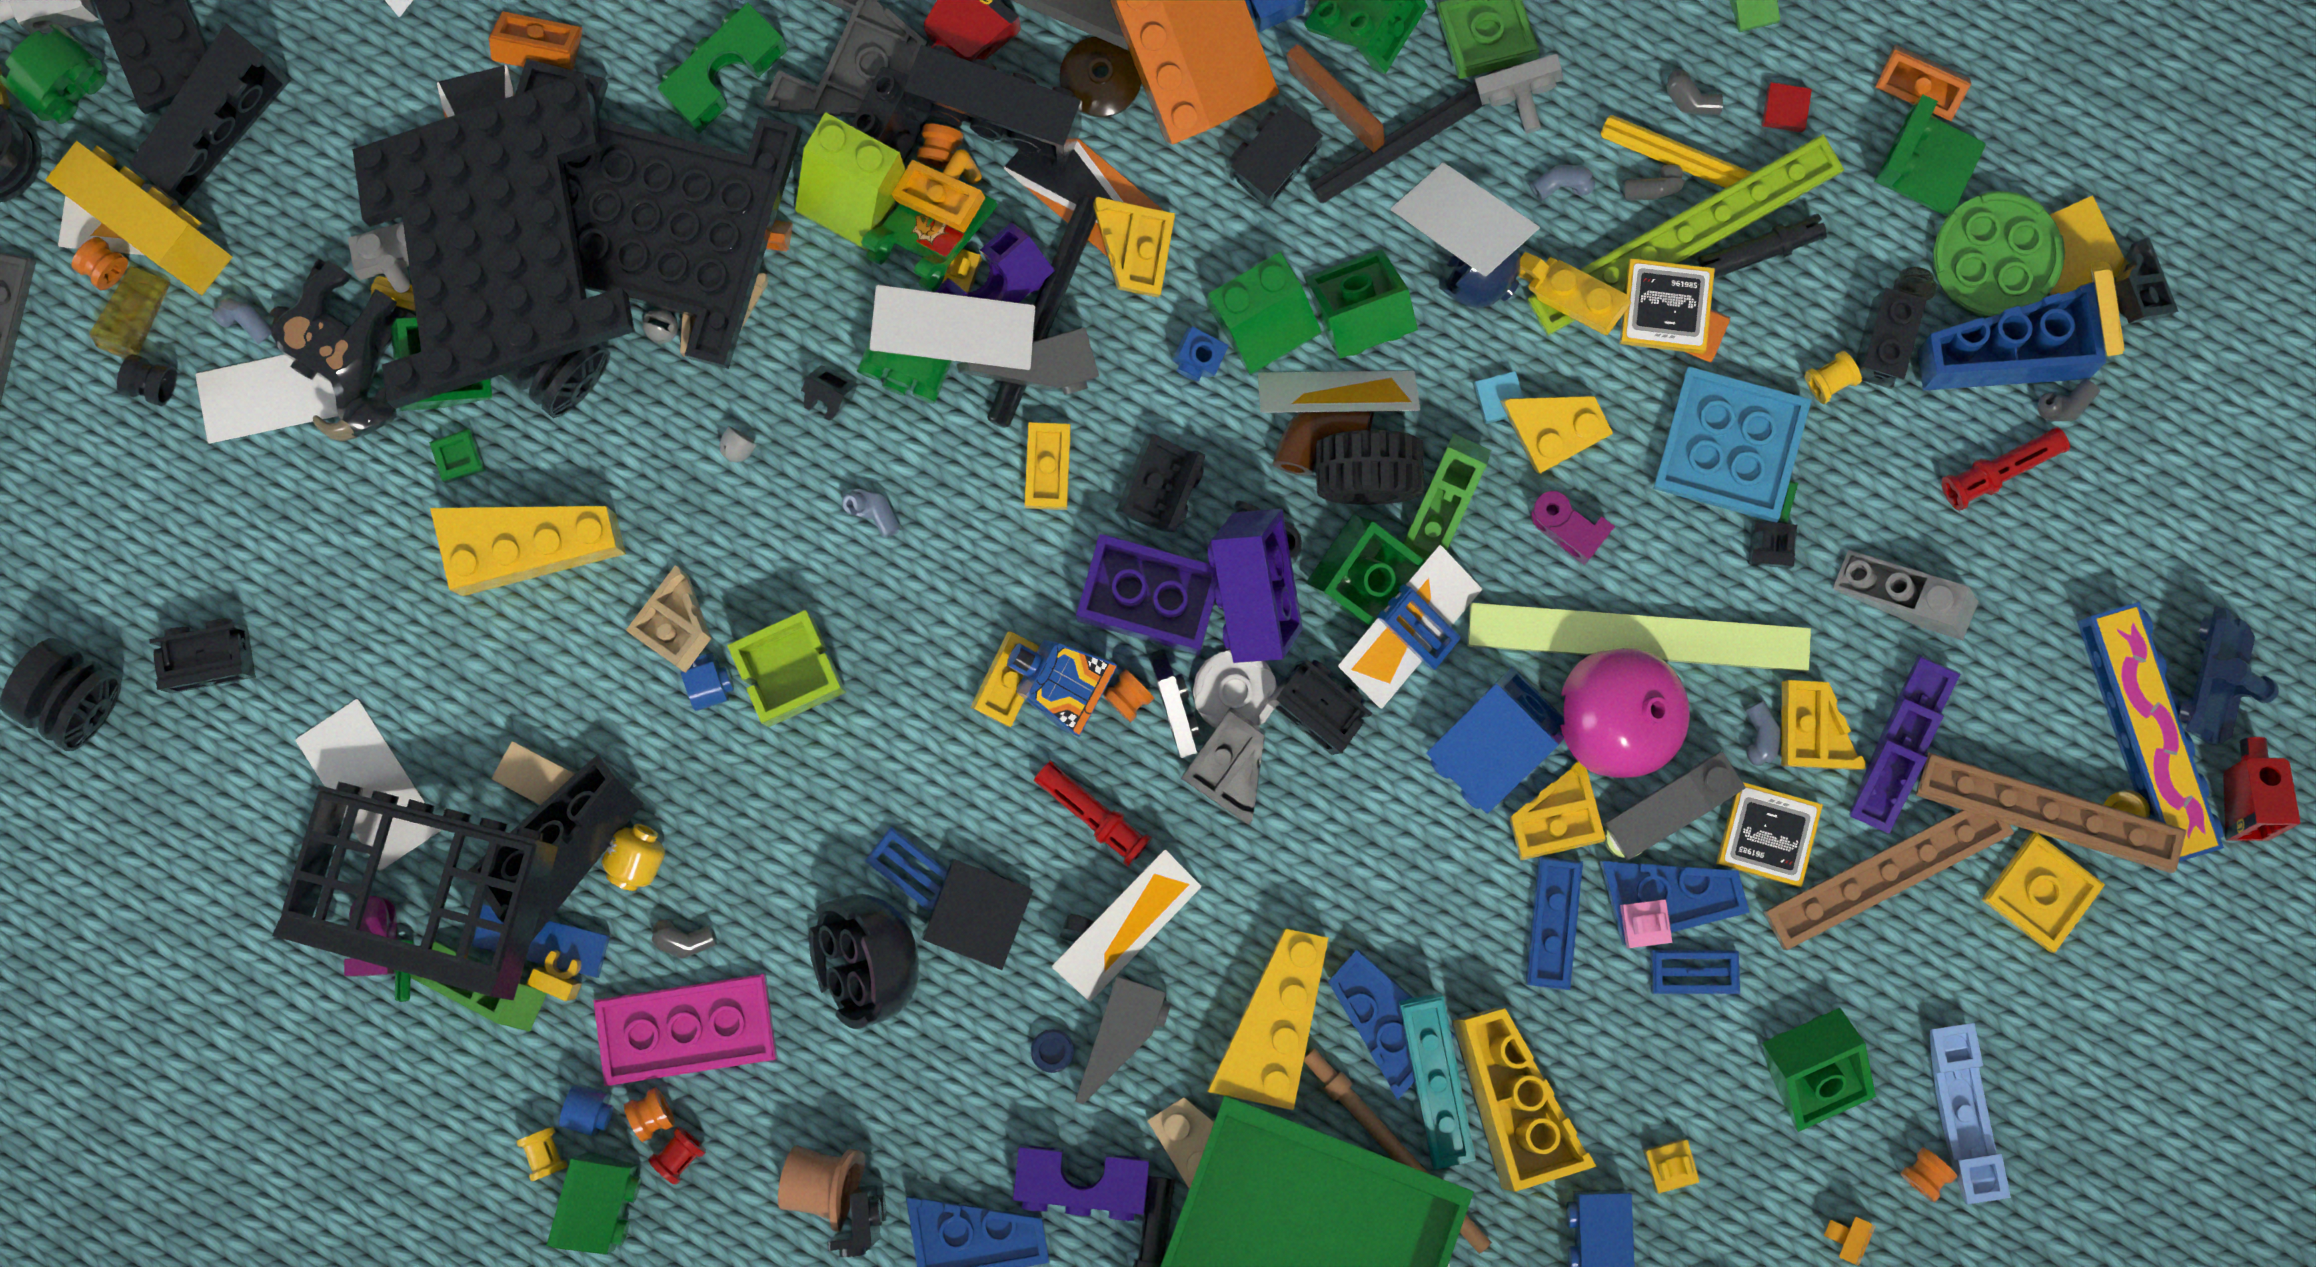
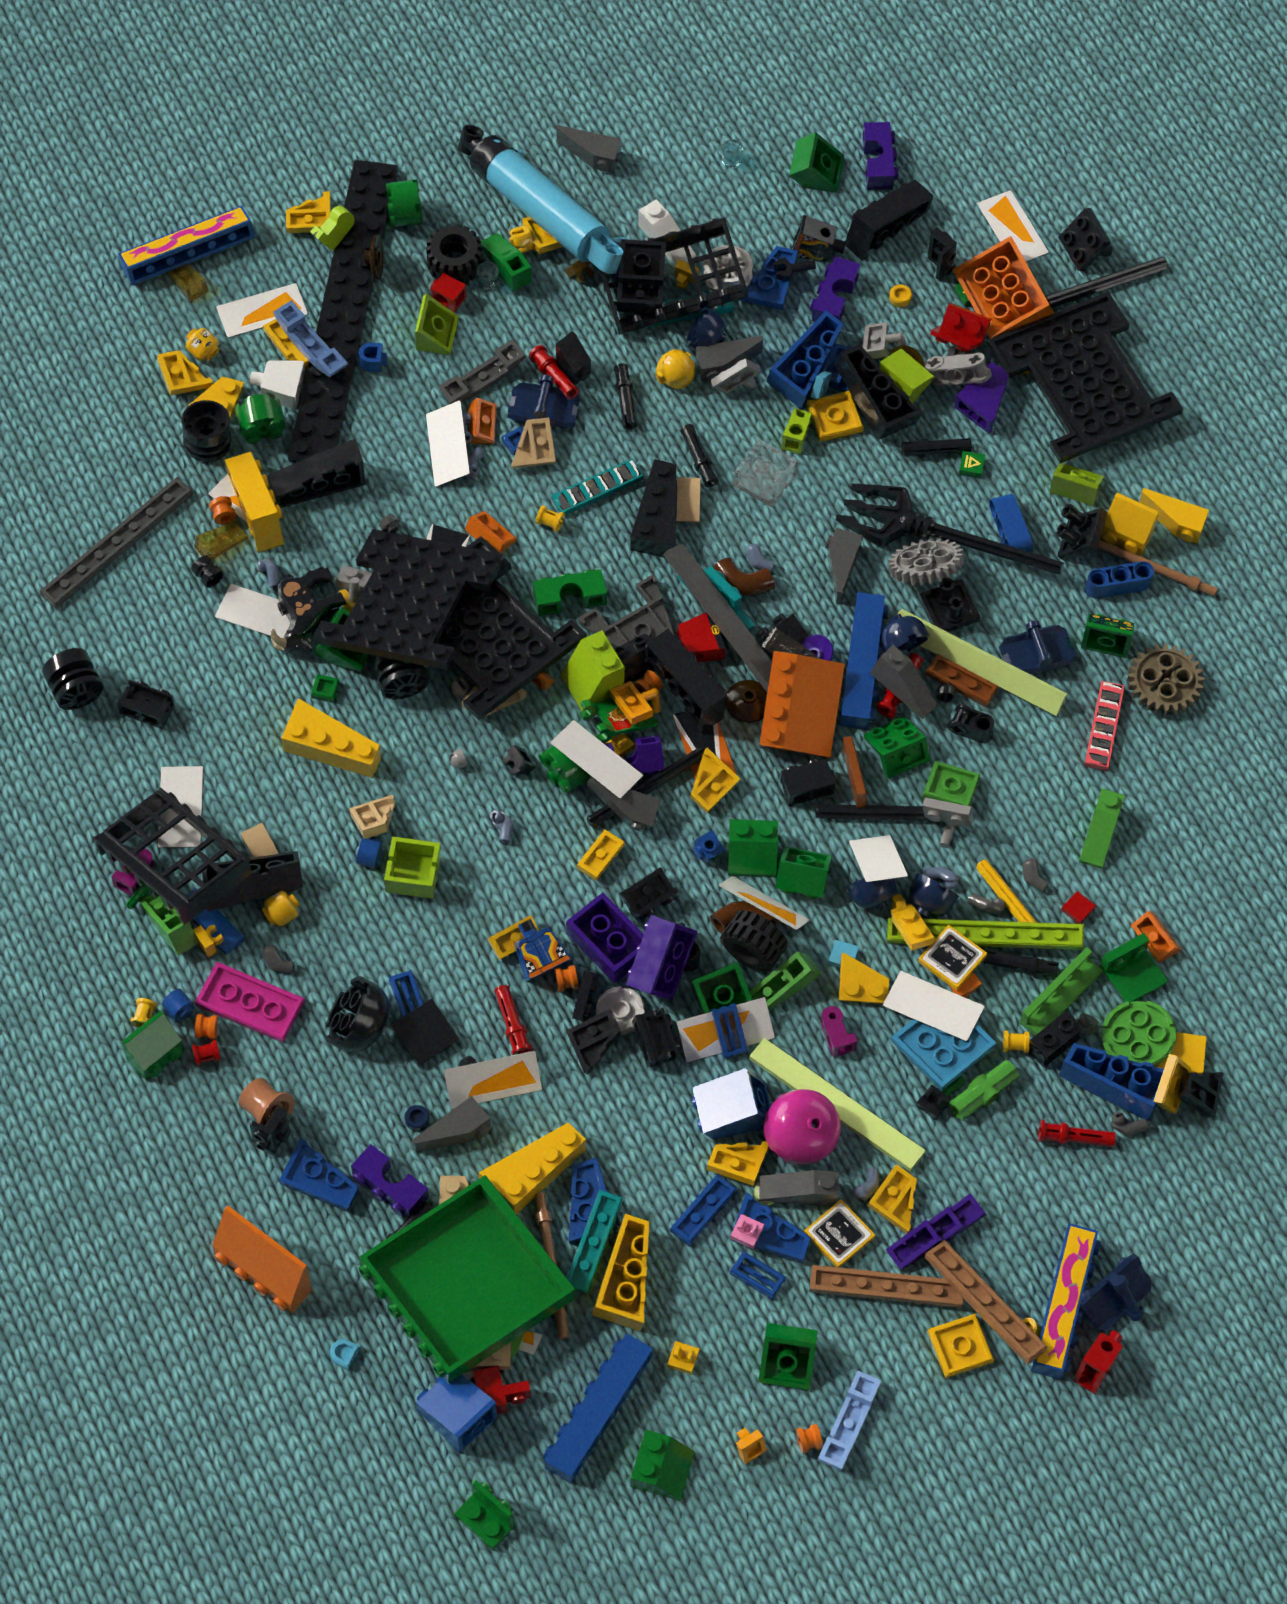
camera: 30 degrees right, 20 degrees down
light grey slope [1833,550,1978,641] -> none
none -> dark grey plate [379,514,400,533]
none -> white sticker [883,971,984,1041]
none -> dark blue cylinder [909,873,959,918]
none -> bright green piece [949,1060,1019,1121]
none -> bright green fence [1020,947,1103,1036]

